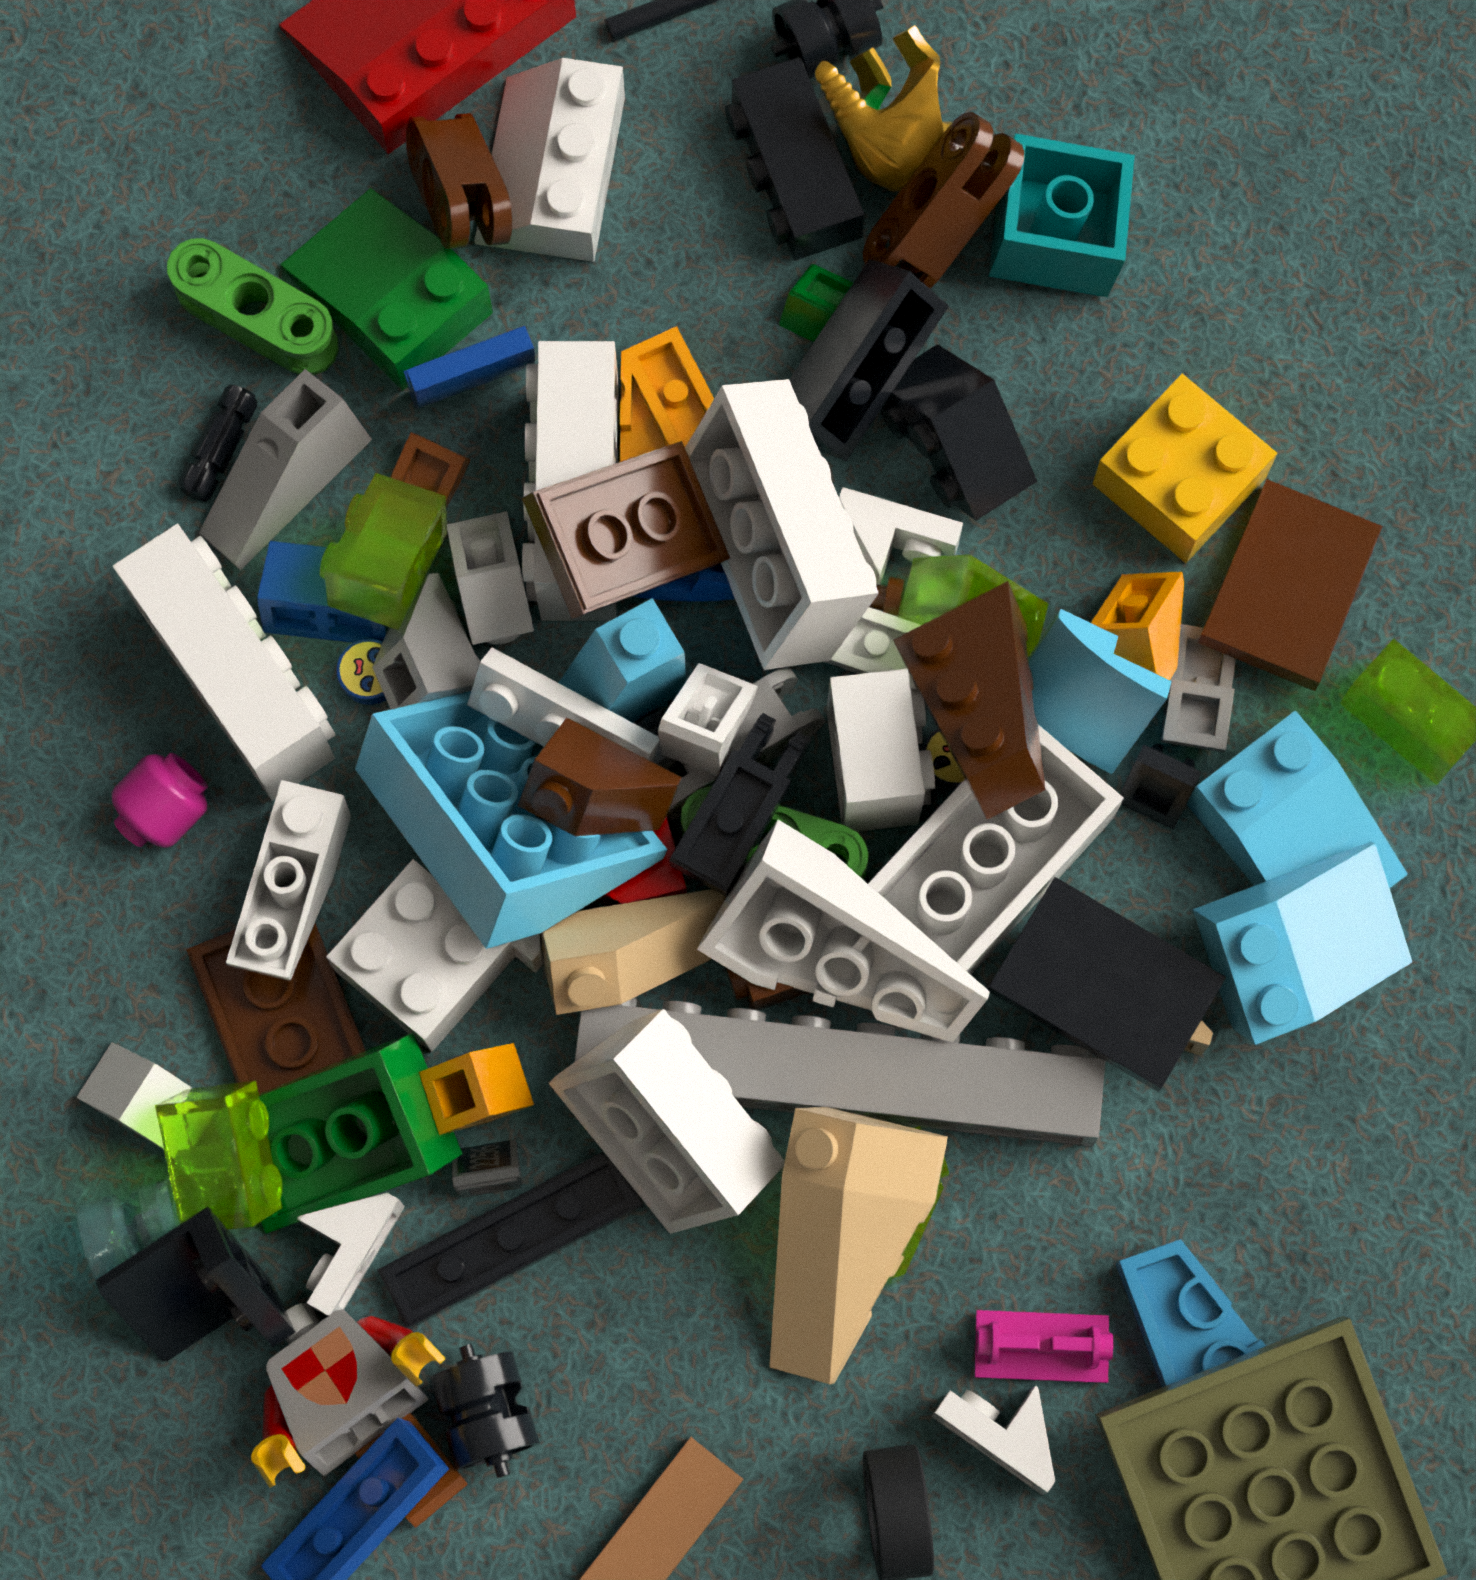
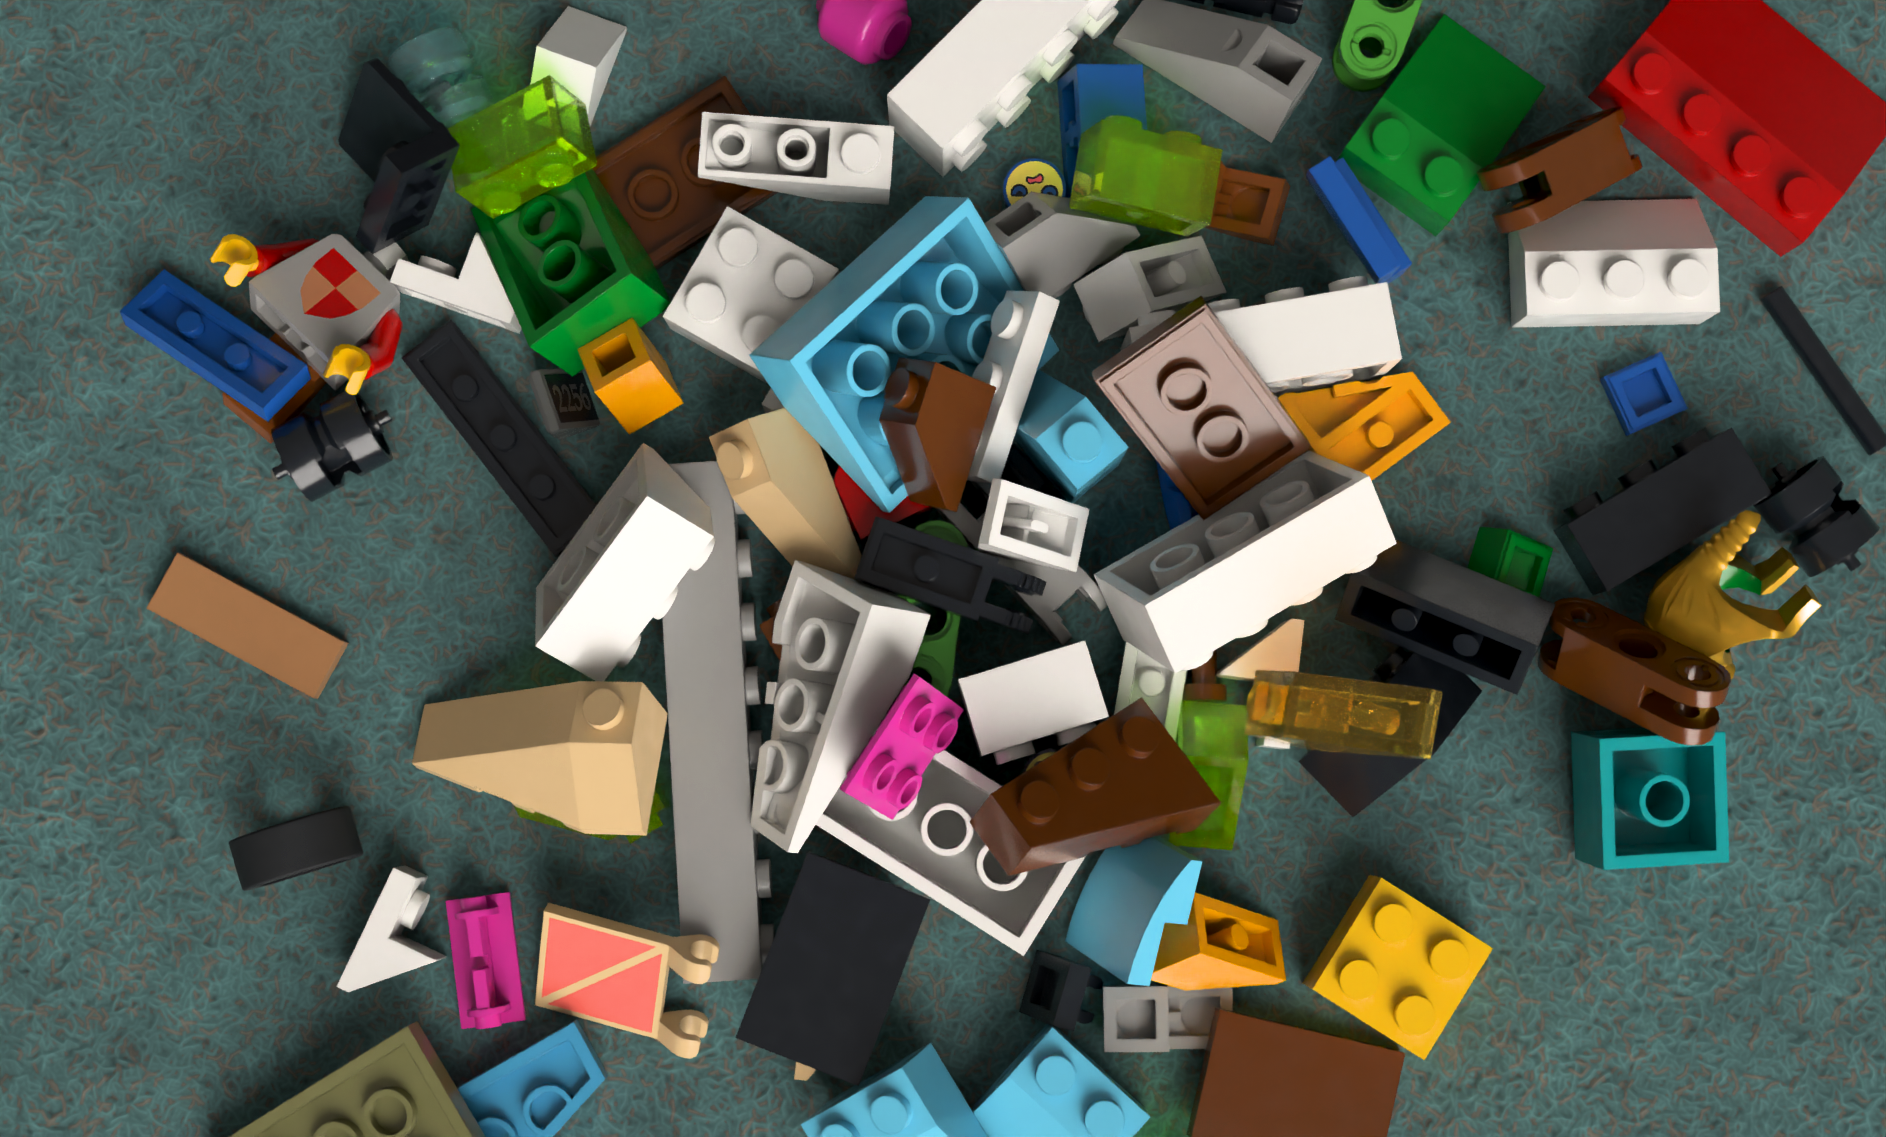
camera: 80 degrees right, 10 degrees up
none -> flag [535,903,720,1059]
none -> dark pink hinge [839,674,964,820]
none -> clear yellow slope [1244,670,1442,759]
none -> blue tile [1600,352,1688,436]

